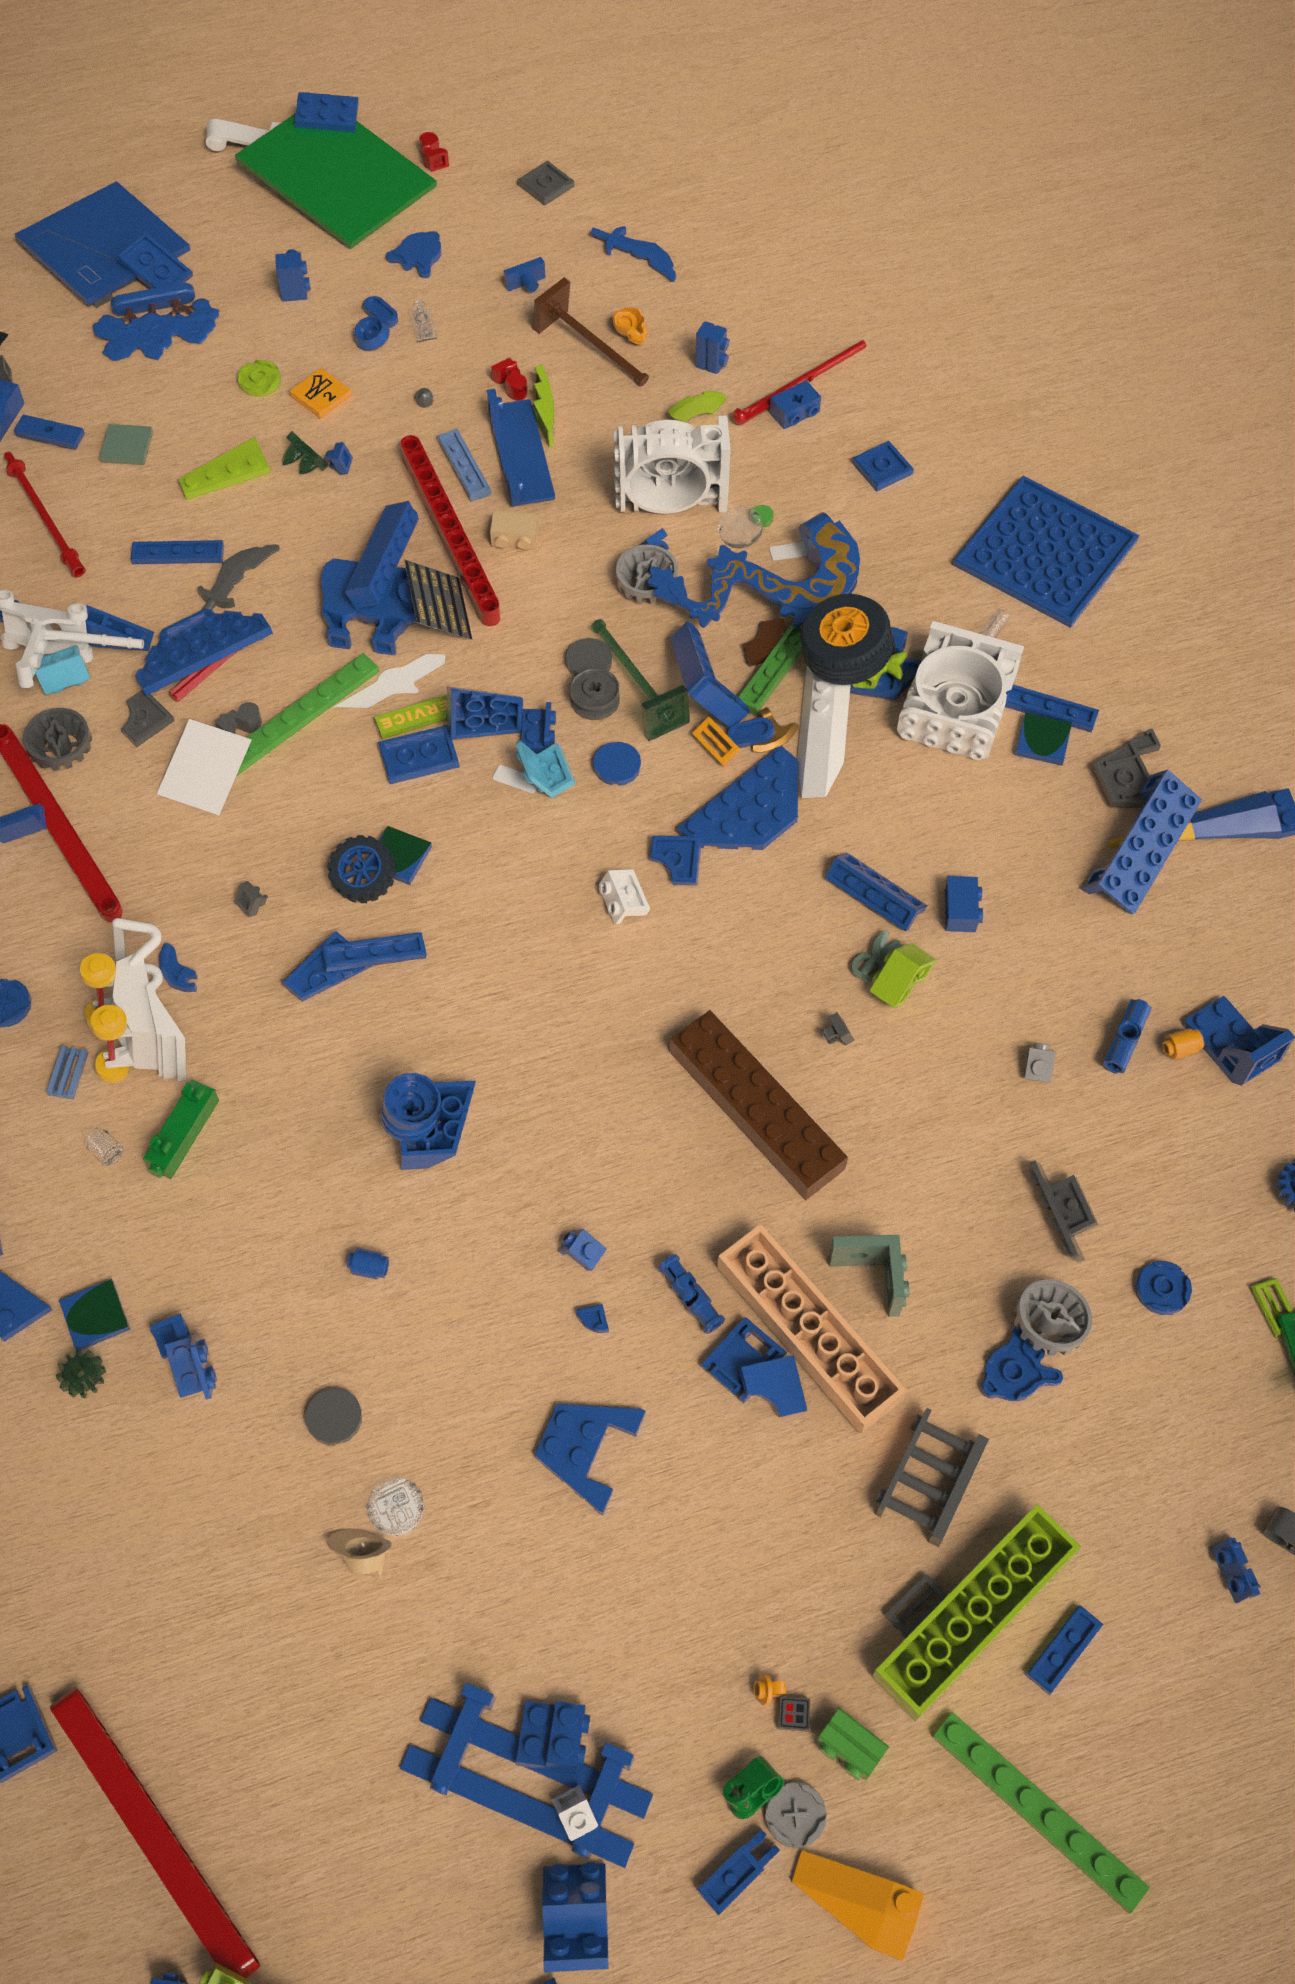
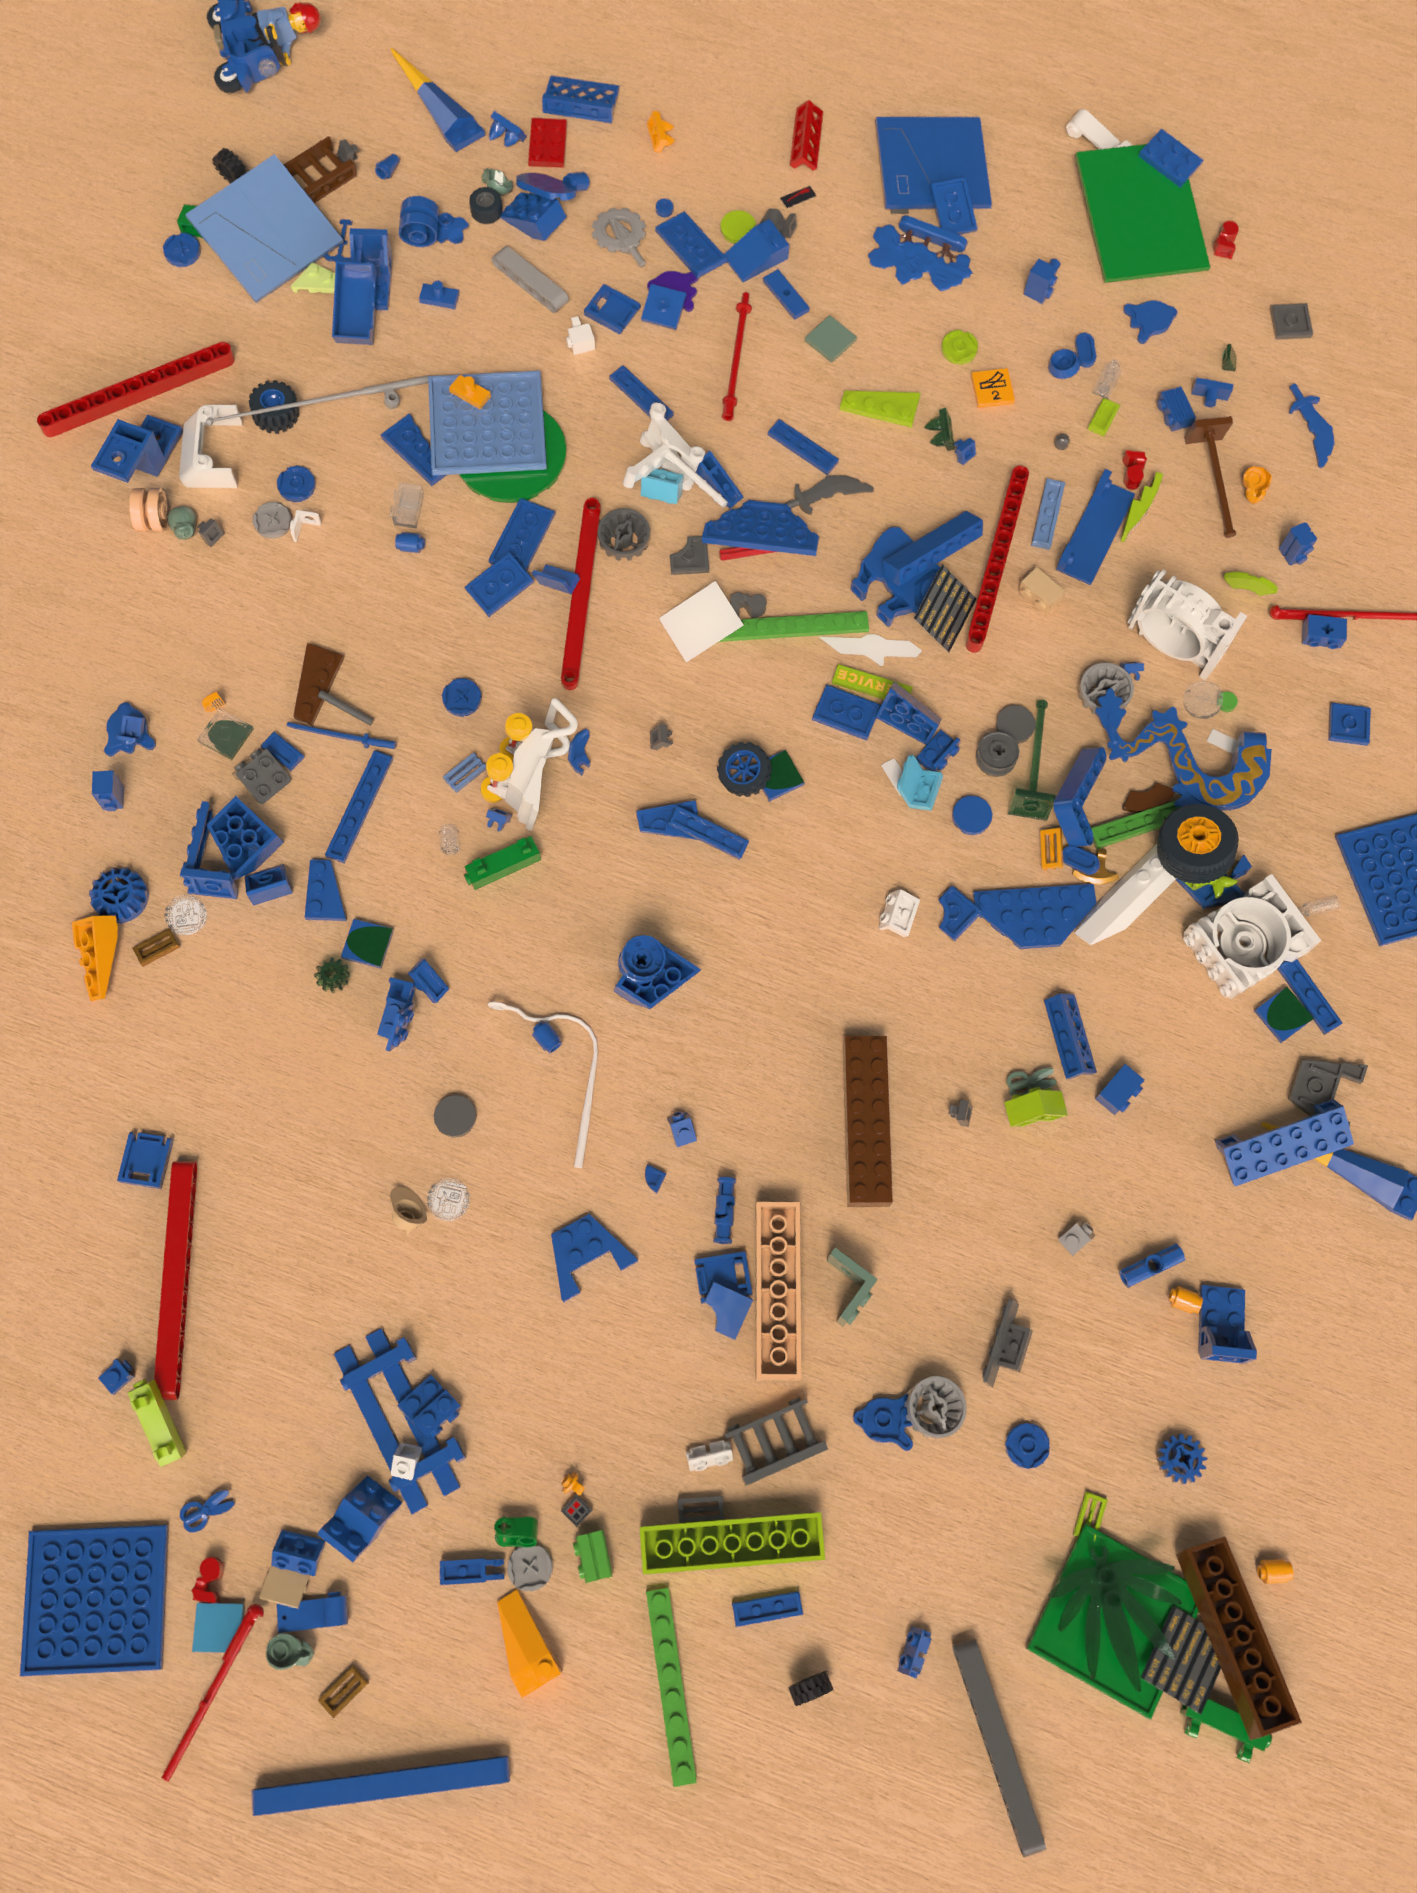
camera: 35 degrees right, 10 degrees up
none -> blue tile [408,959,449,1003]
none -> blue tile [486,807,512,831]
none -> white piece [487,1001,598,1168]
none -> white hinge [686,1440,733,1471]
none -> black tyre [788,1671,834,1706]
none -> lime tile [1088,398,1120,437]
none -> blue brick [1157,386,1196,431]
none -> slope [1222,344,1237,372]

